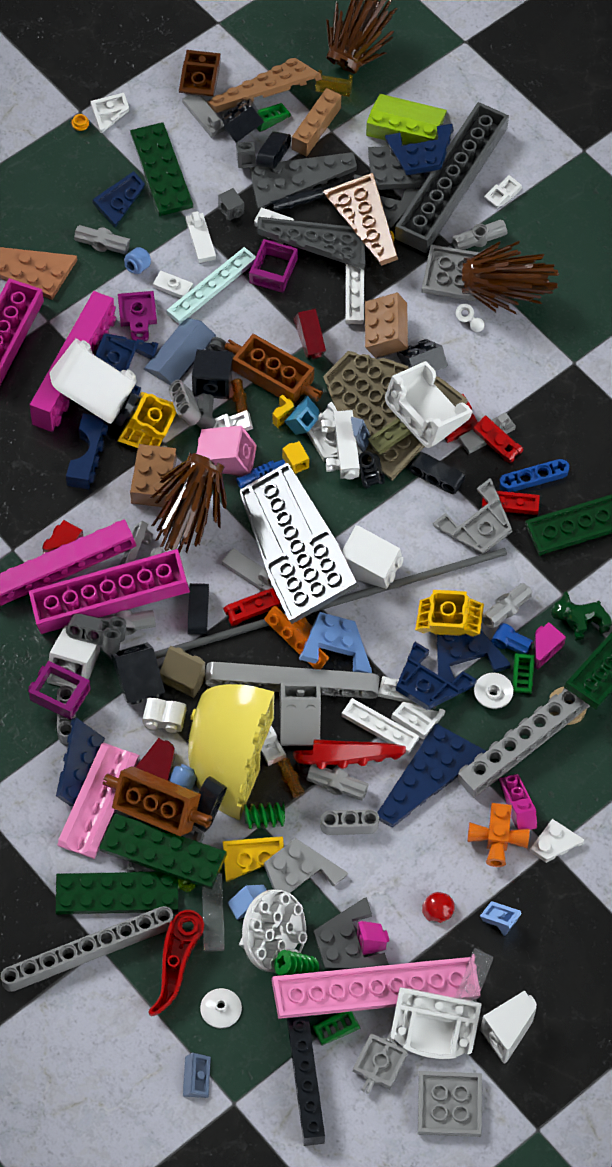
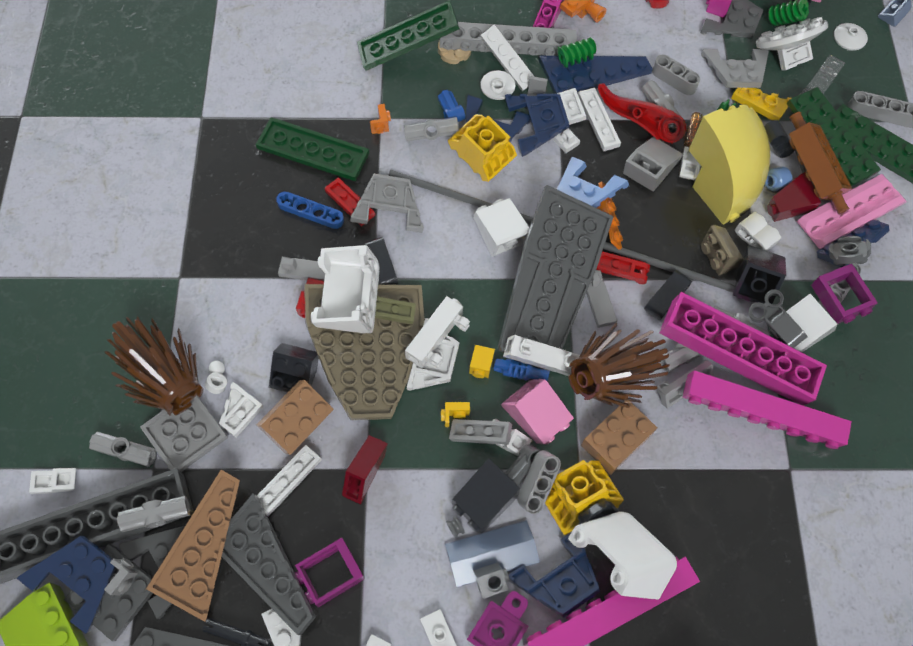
camera: 140 degrees left, 5 degrees up
red slope [42,520,83,554] -> none
dark blue arch [66,413,108,490] -> none
red animal [148,910,204,1017] -> none
light aqua plate [167,247,256,325] -> none
light grey beam [205,662,379,699] -> none
dark orange brick [224,333,323,405] -> none
light blue slope [228,885,267,920] -> none
clear orange pin [231,378,249,414] -> none
dark azure slope [284,396,319,435] -> none
sand blue slope [351,417,371,452] -> none
black piece [358,451,385,489] -> none
red plate [472,415,523,464] -> none
green slope [512,653,535,694] -> none
dark pink slope [534,622,566,670] -> none
dark green animal [551,591,612,641] -> none
none -> light grey bracket [104,558,138,595]
none -> light grey piece [117,496,190,532]
none -> white wing [219,382,264,438]
none -> orange bracket [370,104,391,134]
none -> light grey hinge [449,419,512,445]
none -> brick [473,562,510,599]
none -> white plate [480,25,534,92]
none -> white brick [503,335,580,376]
none -> light grey bracket [525,76,548,108]
none -> green piece [557,37,596,68]
none -> dark grey plate [829,236,871,266]

